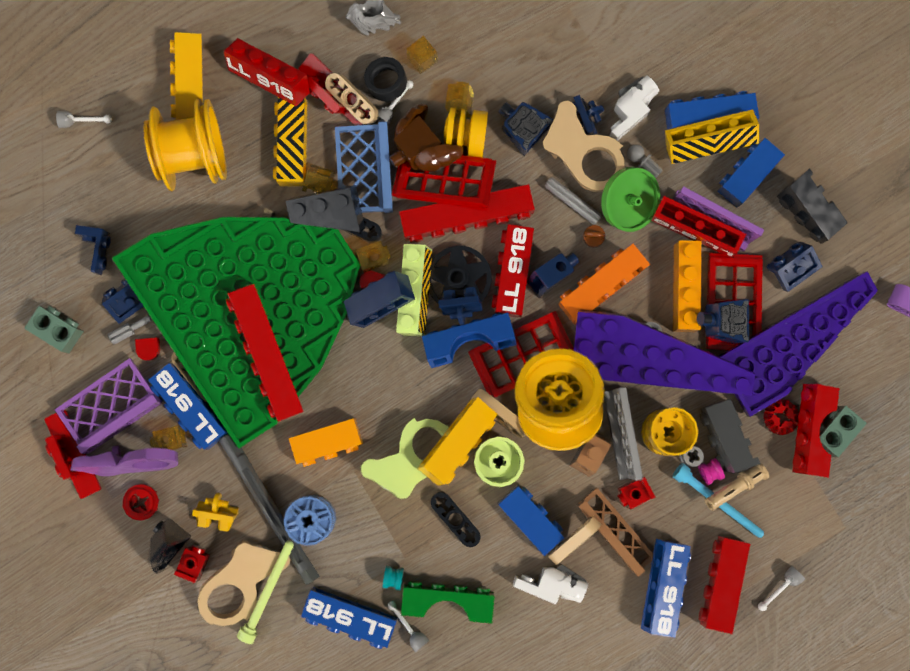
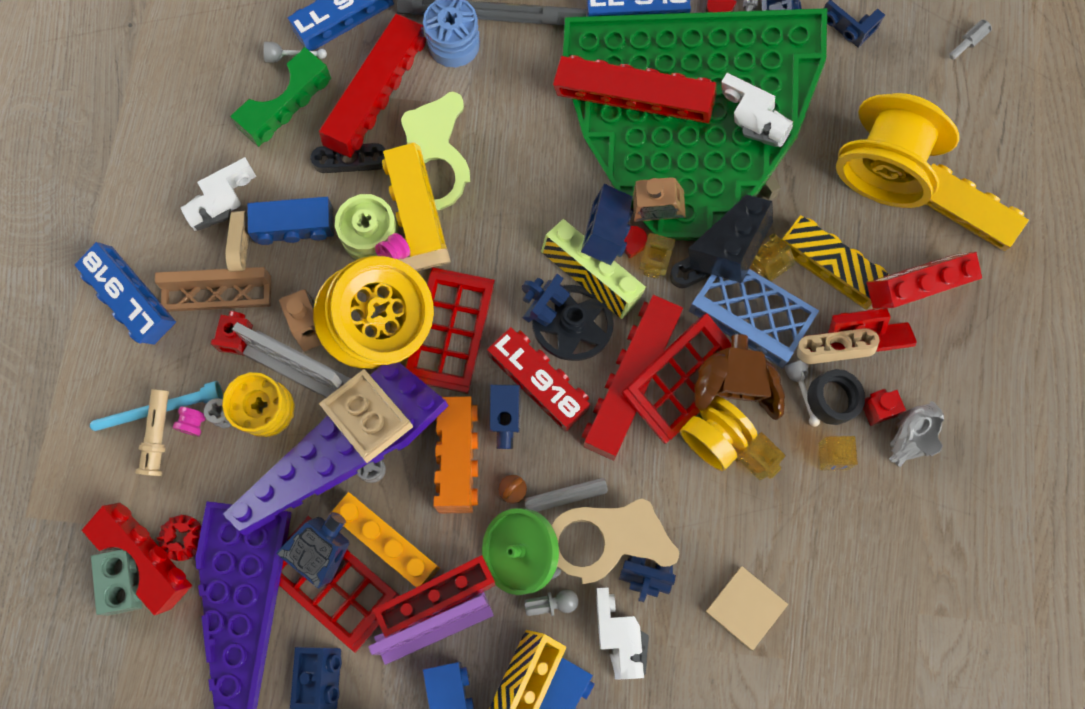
camera: 130 degrees right, 10 degrees down
hinge [56,110,112,128] -> none
light orange brick [289,418,363,467] -> none
teal wheel [382,565,404,591] -> none
blue arch [422,313,517,368] -> none
torso [498,102,553,156] -> none
red brick [699,535,751,635] -> none
dark grey wedge [700,399,761,473] -> none
hinge [758,566,805,611] -> none
none -> red brick [319,13,426,158]
none -> tan tile [319,369,413,463]
none -> dark pink wheel [375,233,410,260]
none -> medium nougat torso [633,178,686,222]
none -> tan tile [705,566,788,651]
none -> white plate [722,73,793,147]
none -> red brick [863,389,906,426]
none -> light grey axle [949,20,992,60]

